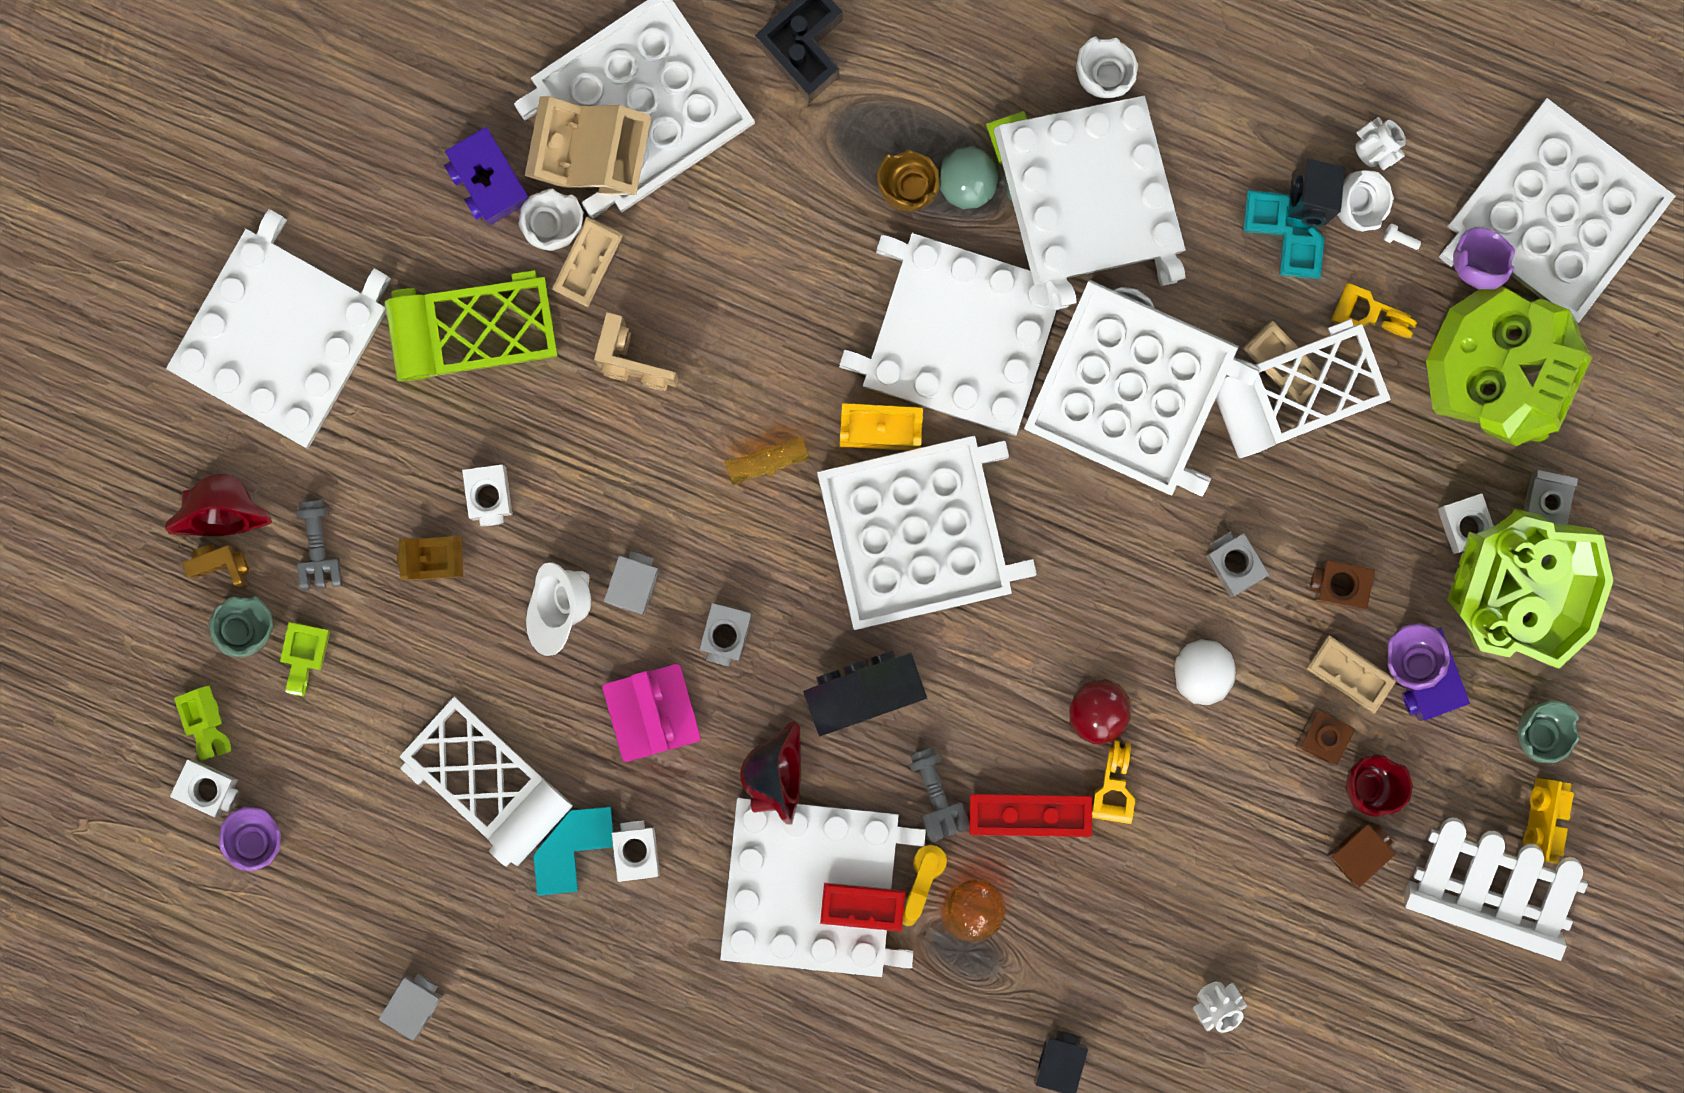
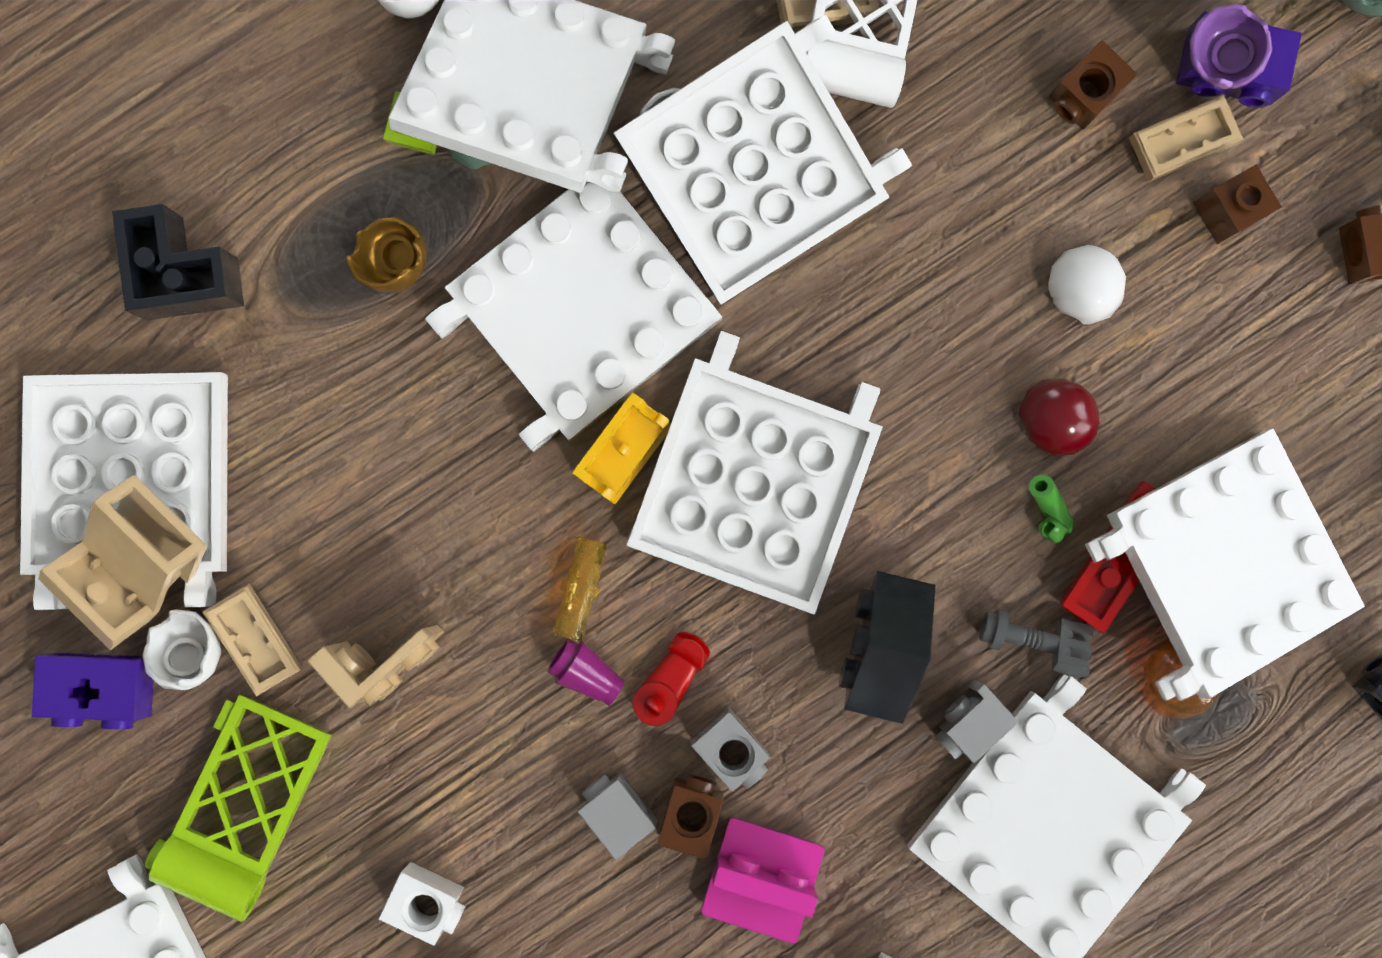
camera: 55 degrees left, 0 degrees up
white piece [526,562,591,656] -> none
hat [740,721,801,825] -> none
red plate [820,883,905,932] -> none
yellow piece [902,845,947,926] -> none
sand green hair [939,146,999,209] -> none
yellow piece [1092,740,1135,824] -> none
light grey brick [1205,532,1269,597] -> none
dark red hair [1345,755,1413,817] -> none
none -> magenta cone [547,638,625,706]
none -> red piece [633,632,710,726]
none -> reddish brown brick [657,774,723,860]
none -> light grey brick [935,680,1019,763]
none -> bright green arm [1029,475,1074,543]
none -> white plate [1085,429,1365,701]

